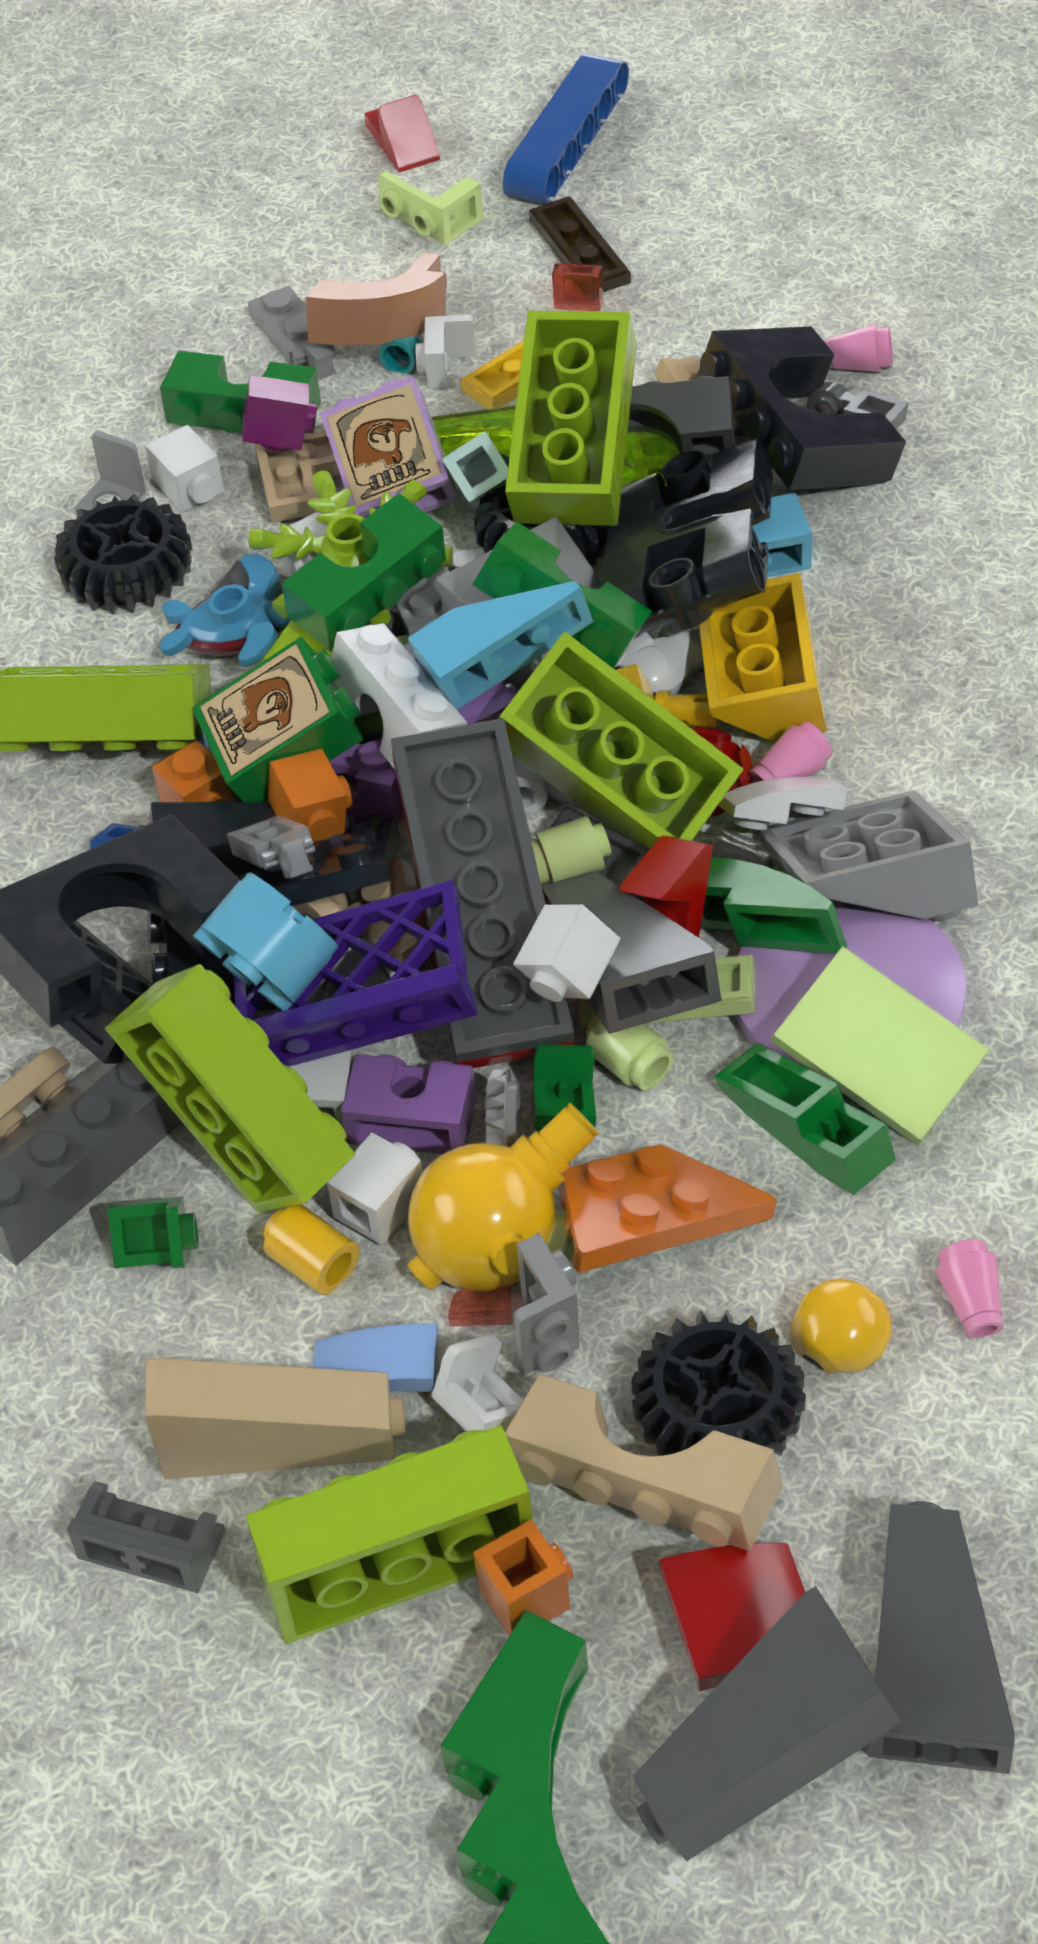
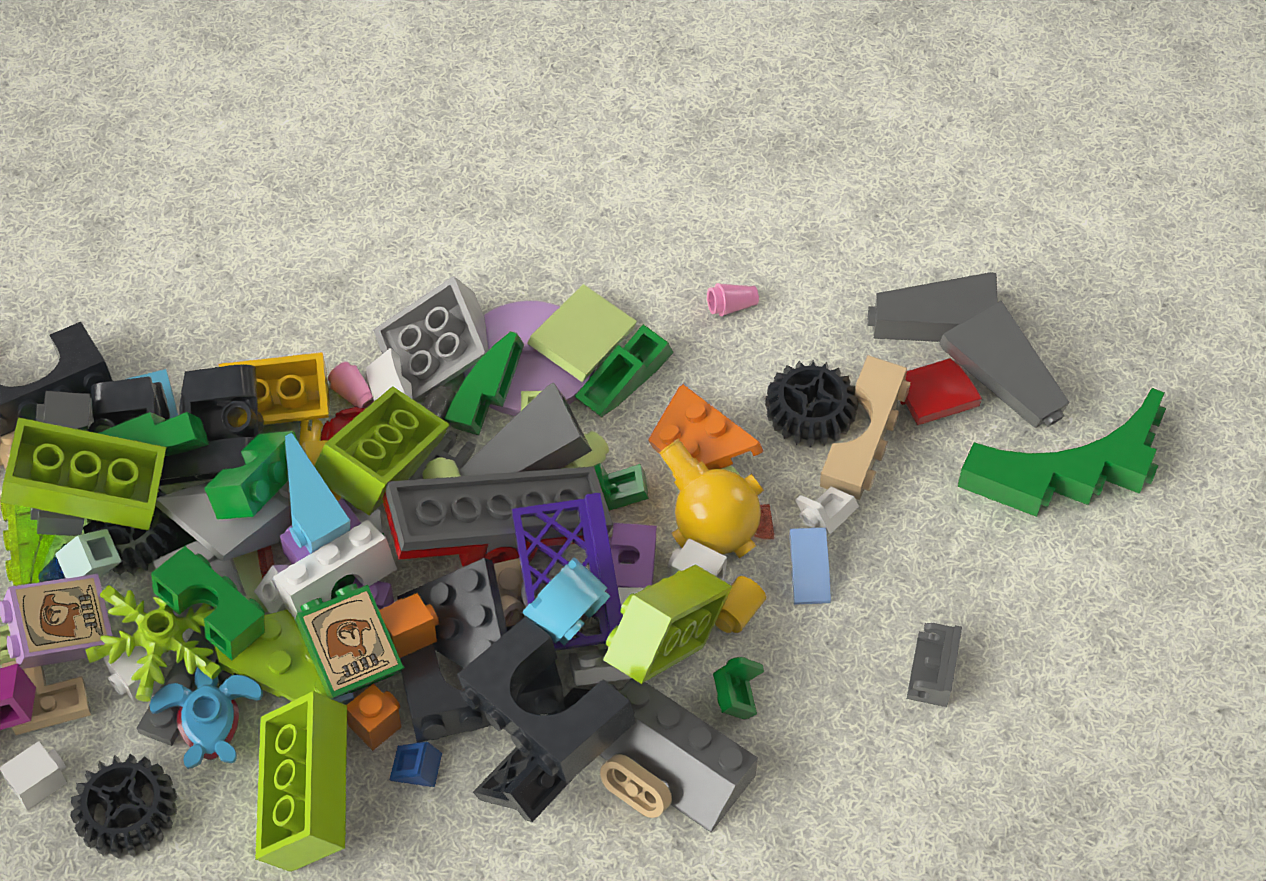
camera: 100 degrees left, 5 degrees up
light grey bracket [75,430,146,513] -> none
tan slope [145,1358,406,1480] -> none
light grey hinge [227,815,315,878] -> none
lime brick [245,1425,533,1644] -> none
orange brick [473,1519,574,1636] -> none
light grey gear [485,1069,521,1148] -> none
white brick [513,905,621,1002] -> none
light grey bracket [514,1233,580,1375] -> none
red slope [619,836,713,938] -> none
yellow hair [789,1278,893,1373] -> none
dark grey plate [807,382,909,429] -> none
none -> green slope [98,412,209,456]

